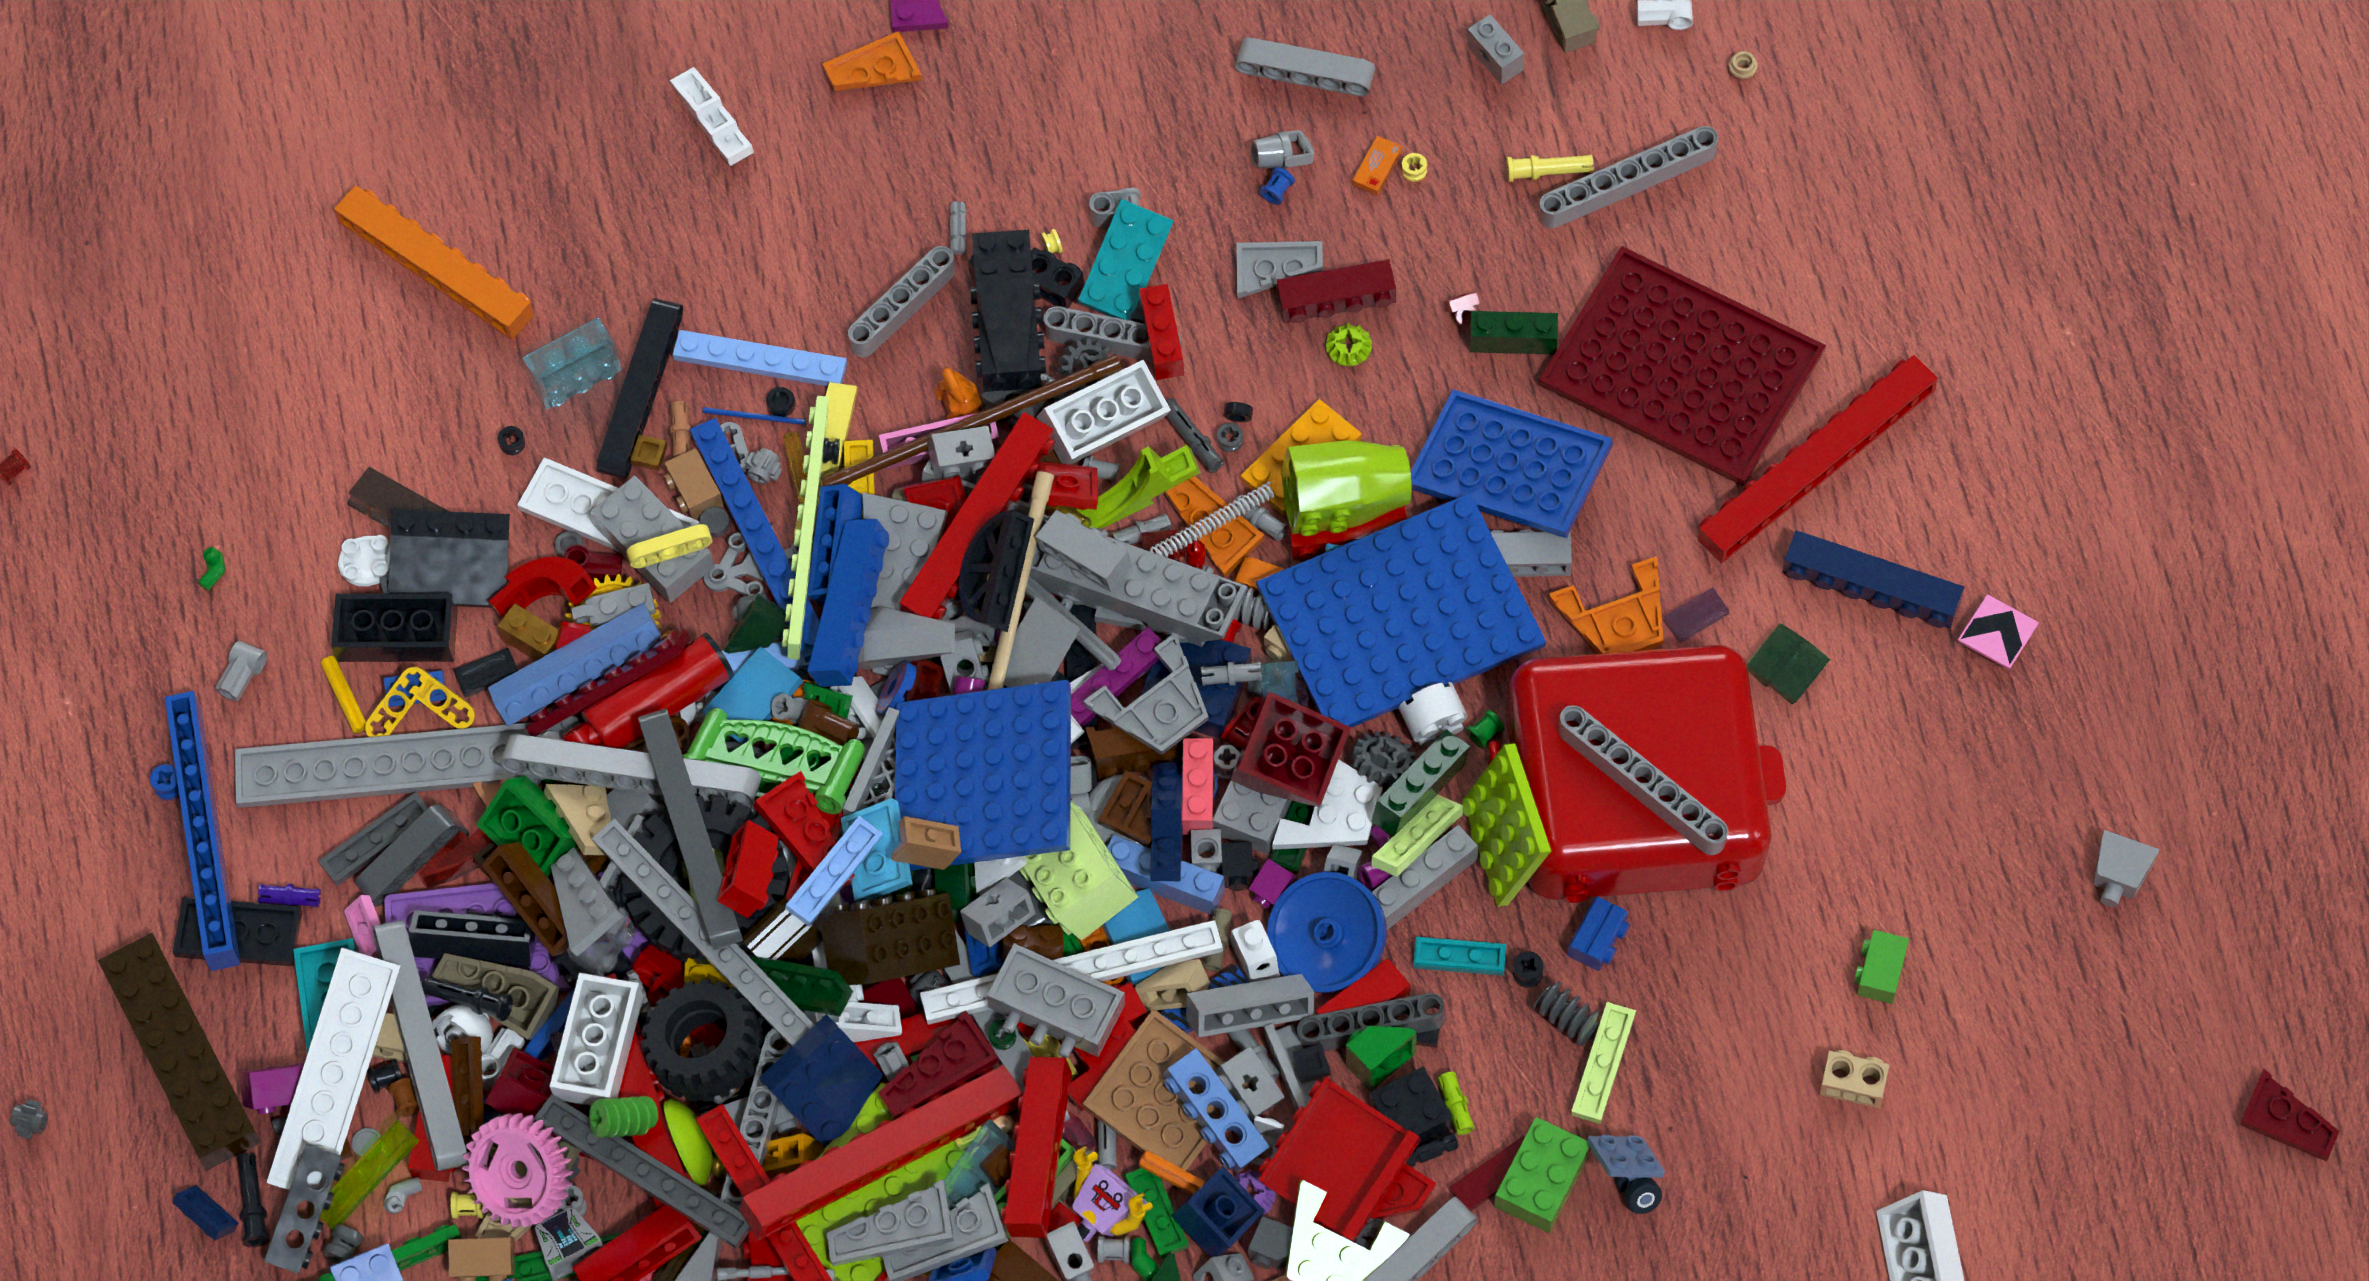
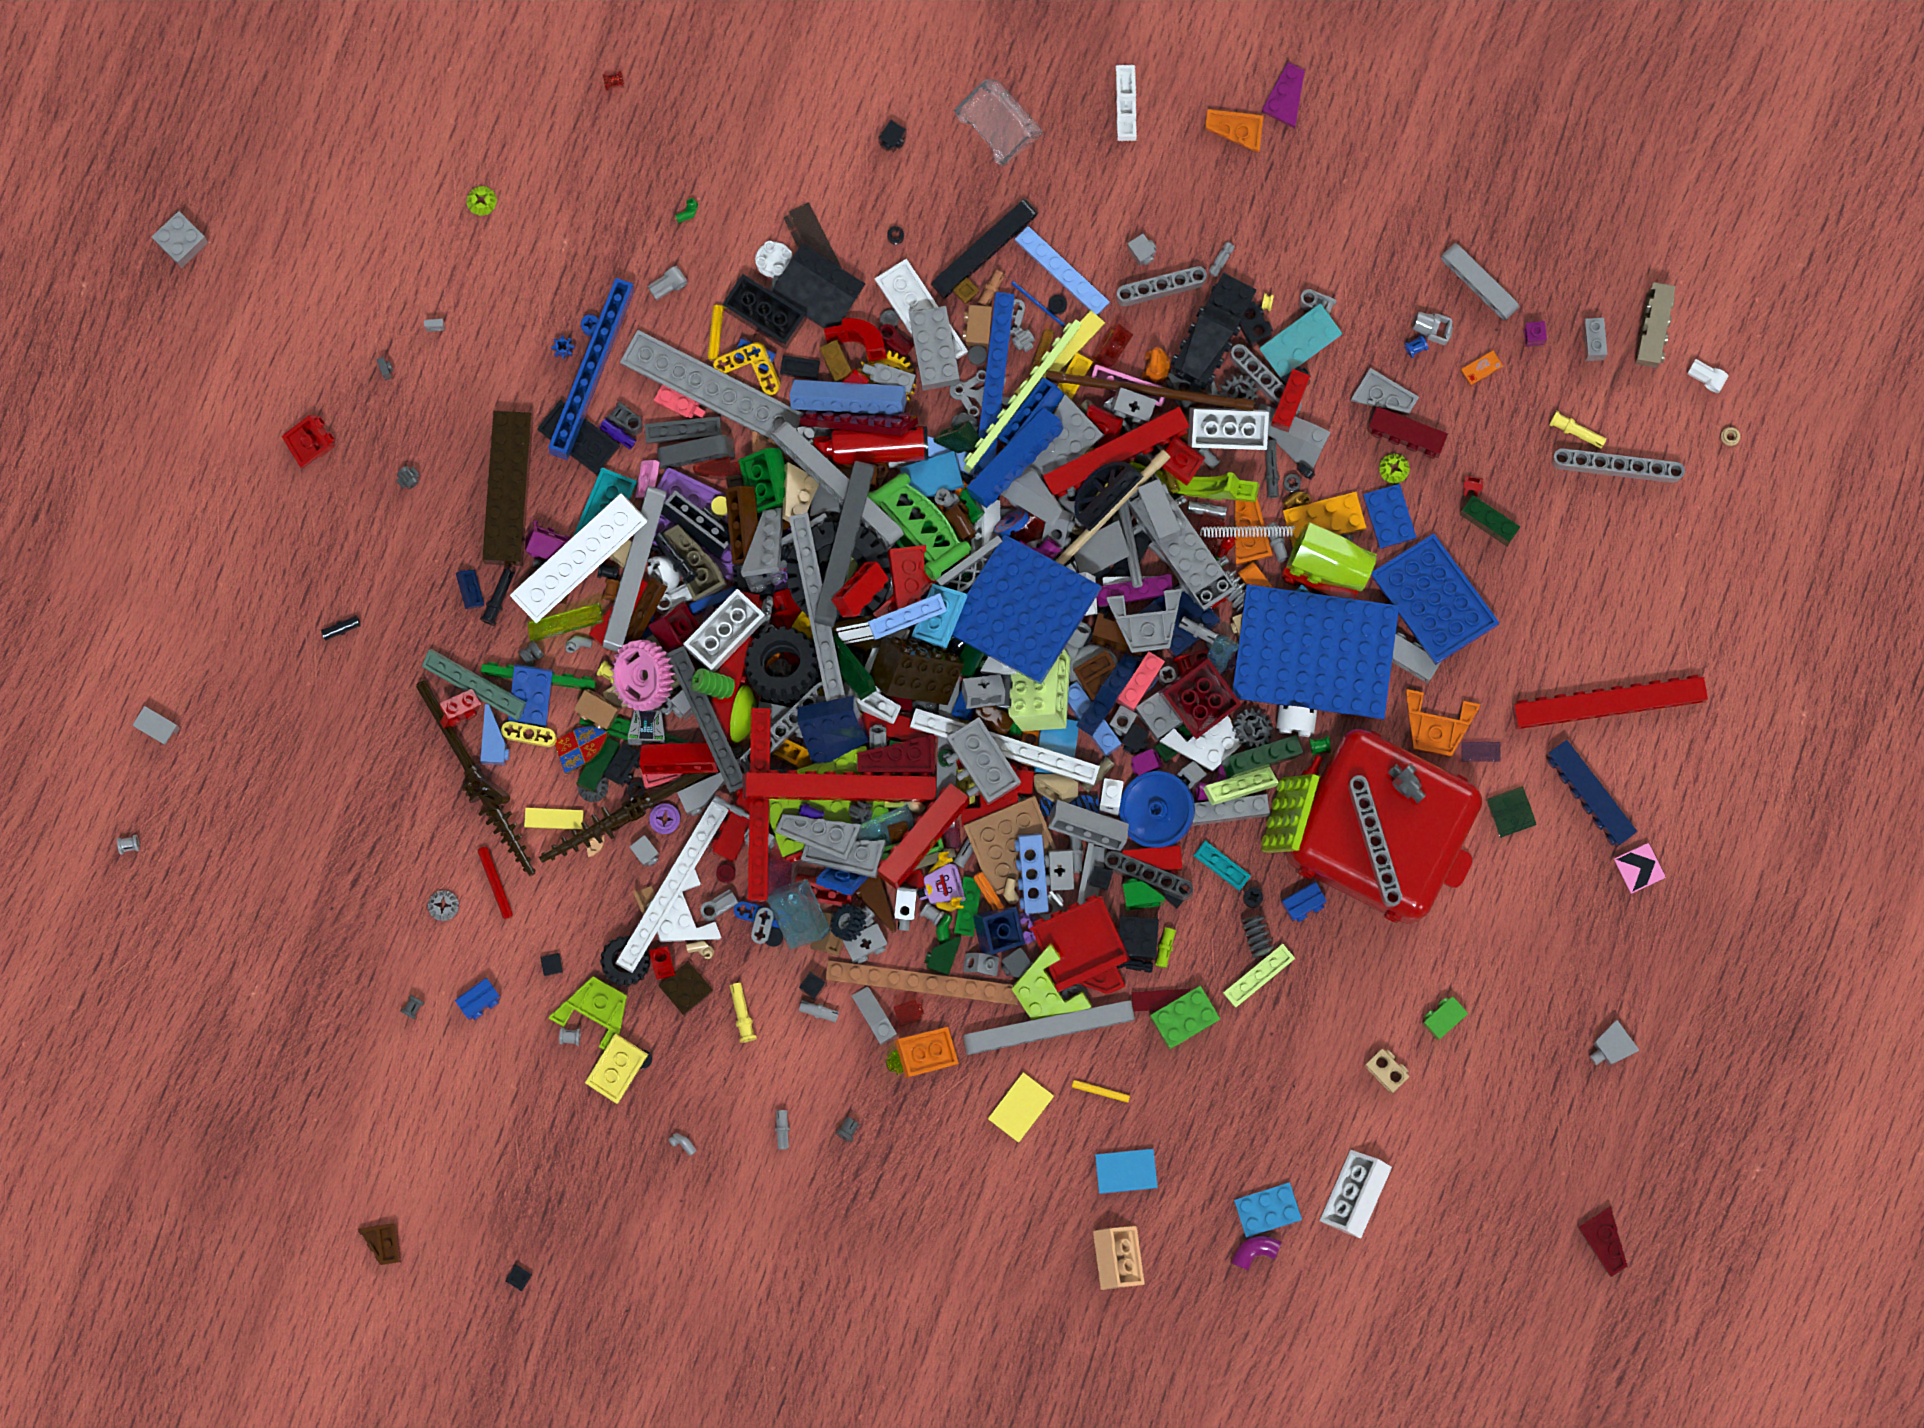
camera: 30 degrees right, 15 degrees up
black brick [264,1144,345,1274] -> none
orange brick [334,185,534,340] -> none
light grey piece [352,1128,383,1159] -> none
clear light blue brick [522,317,622,410] -> none
light yellow beam [626,524,713,568] -> none
black bush [823,438,840,465] -> none
medium nougat panel [891,816,961,870] -> none
light yellow bush [1402,153,1427,182] -> none
dark red plate [1539,246,1826,486] -> none
sand blue plate [1587,1135,1665,1214] -> none
none -> blue gear [551,335,575,360]
none -> dark grey piece [607,402,643,435]
none -> coral hinge [653,385,706,419]
none -> light grey brick [671,690,694,721]
none -> light yellow tile [711,496,727,516]
none -> dark purple pin [798,803,824,819]
none -> dark grey gear [849,800,873,825]
none -> black brick [878,120,907,153]
none -> clear windscreen [954,79,1043,166]
none -> tan arm [1003,878,1019,905]
none -> clear red brick [1091,324,1133,367]
none -> light grey brick [1127,234,1157,266]
none -> light grey wedge [1258,403,1331,470]
none -> pearl gold arm [1282,492,1311,509]
none -> blue plate [1363,484,1417,549]
none -> dark grey piece [1388,764,1426,804]
none -> magenta brick [1523,321,1547,347]

